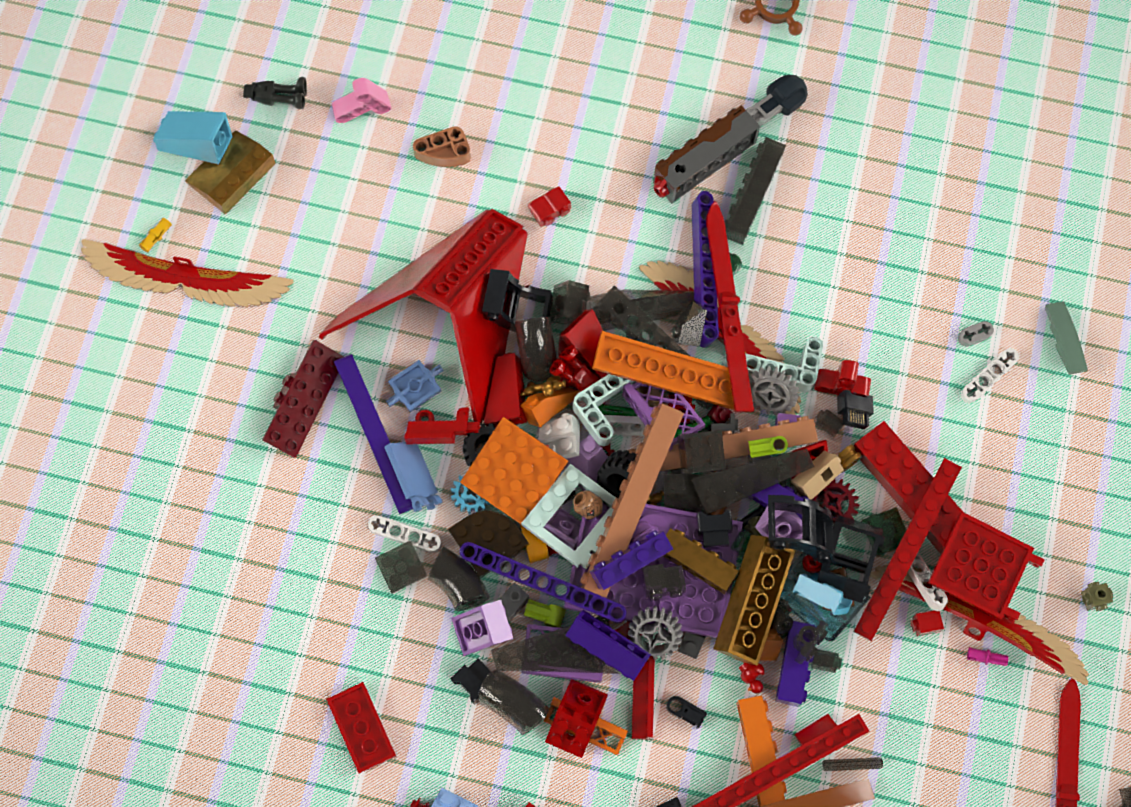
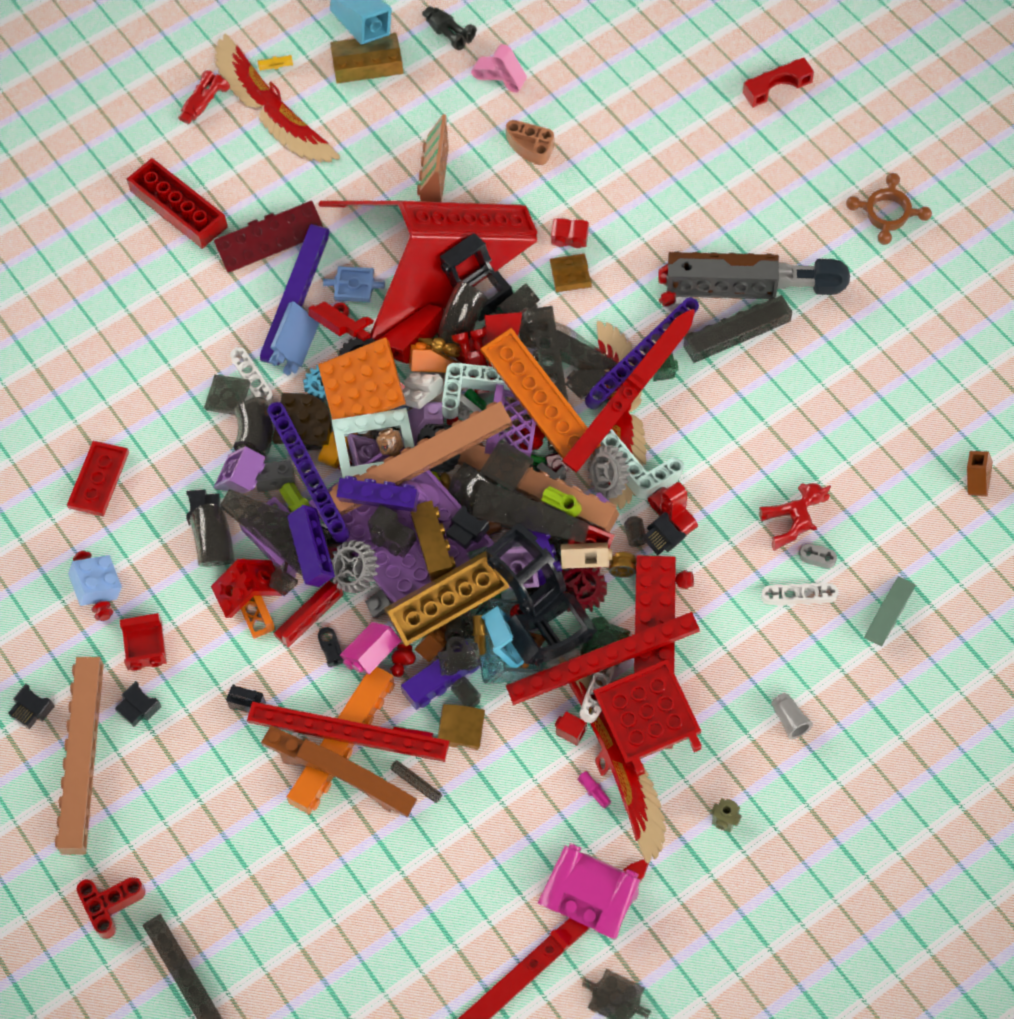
camera: 45 degrees right, 10 degrees down
none -> red brick [126,158,228,249]
none -> red piece [178,70,230,124]
none -> clear smoke panel [269,561,298,596]
none -> dark pink brick [340,622,402,674]
none -> nougat slope [417,114,449,202]
none -> pearl gold slope [438,704,485,750]
none -> pearl gold axle [472,615,487,655]
none -> dark pink piece [538,843,640,939]
none -> pearl gold slope [550,254,592,292]
none -> red plate [659,291,677,307]
none -> red plate [676,570,694,589]
none -> red animal [759,483,831,551]
none -> light grey plant [771,693,813,740]
none -> dark orange slope [967,451,993,496]

